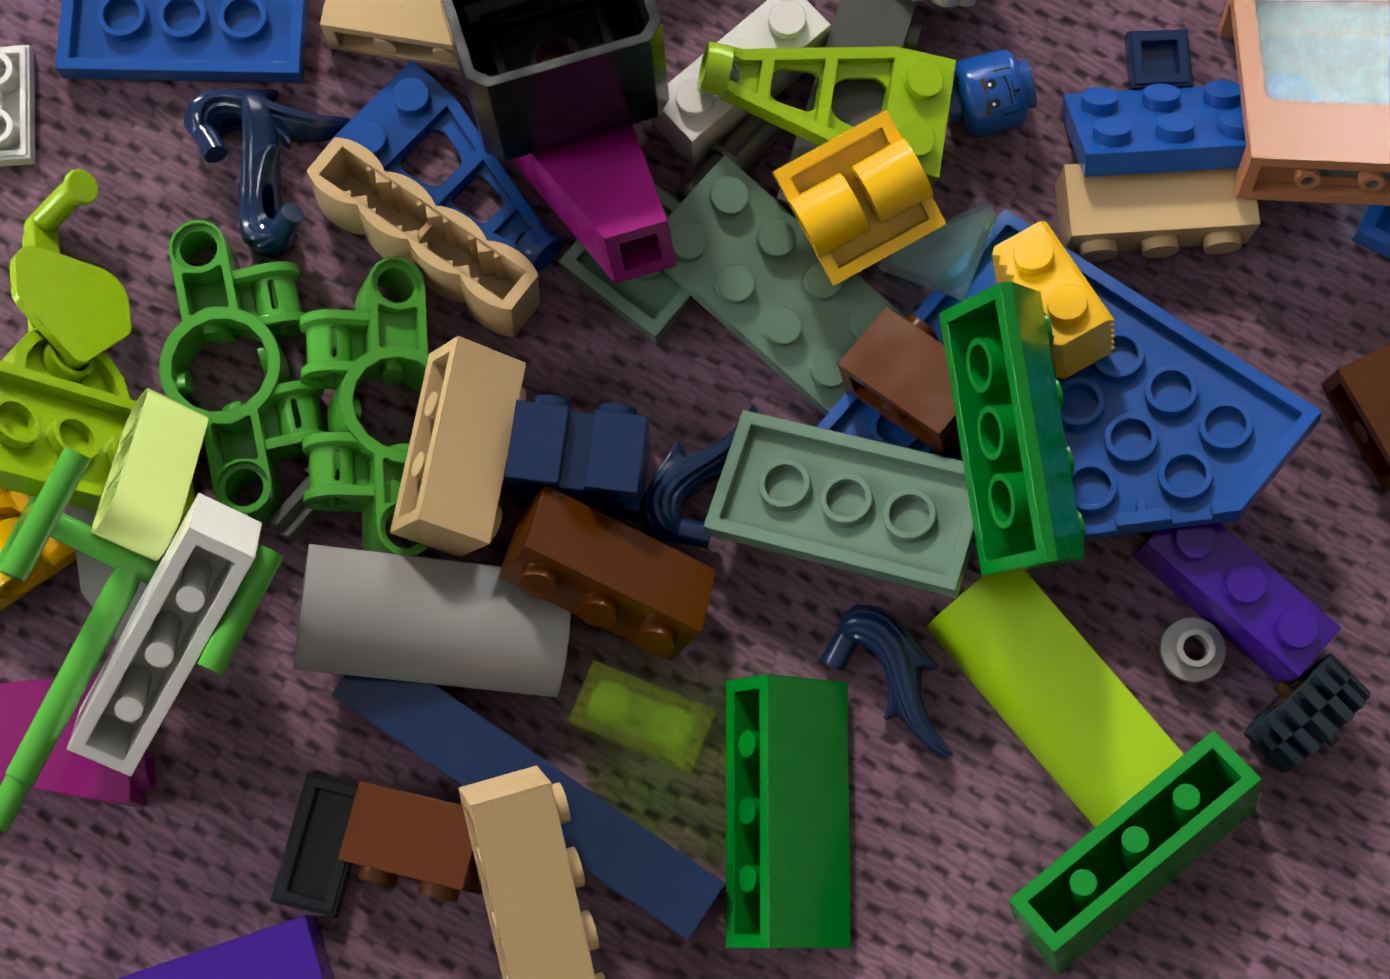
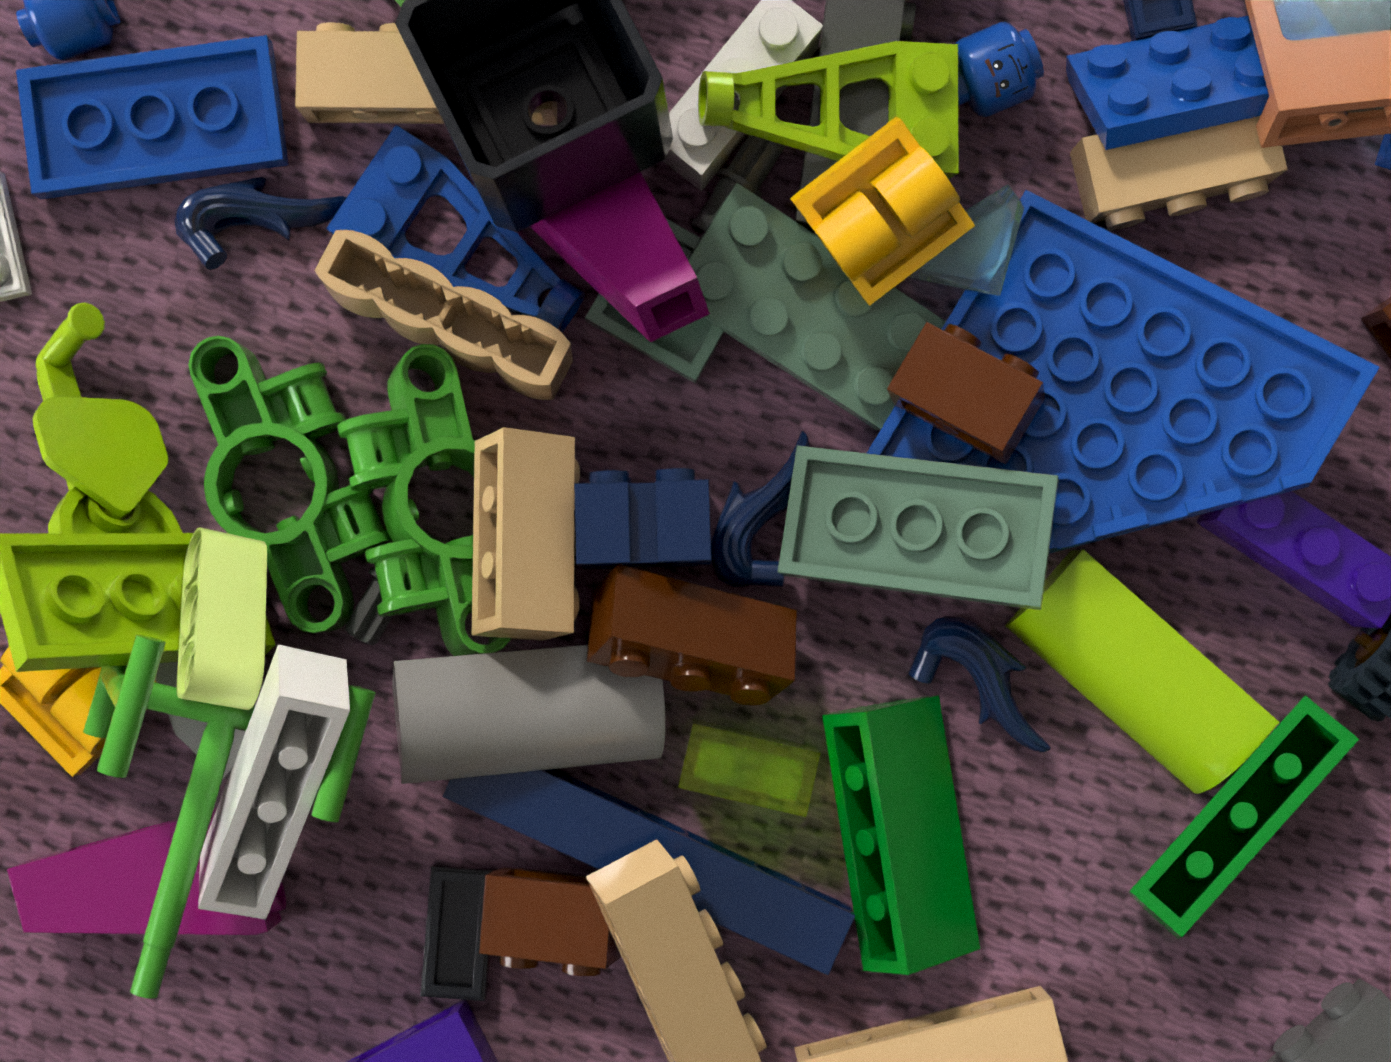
camera: 10 degrees left, 10 degrees up
dark blue piece [238,93,304,259] -> none
green slope [939,281,1085,576] -> none
yellow brick [992,221,1115,379] -> none
light grey plate [1159,617,1226,683] -> none

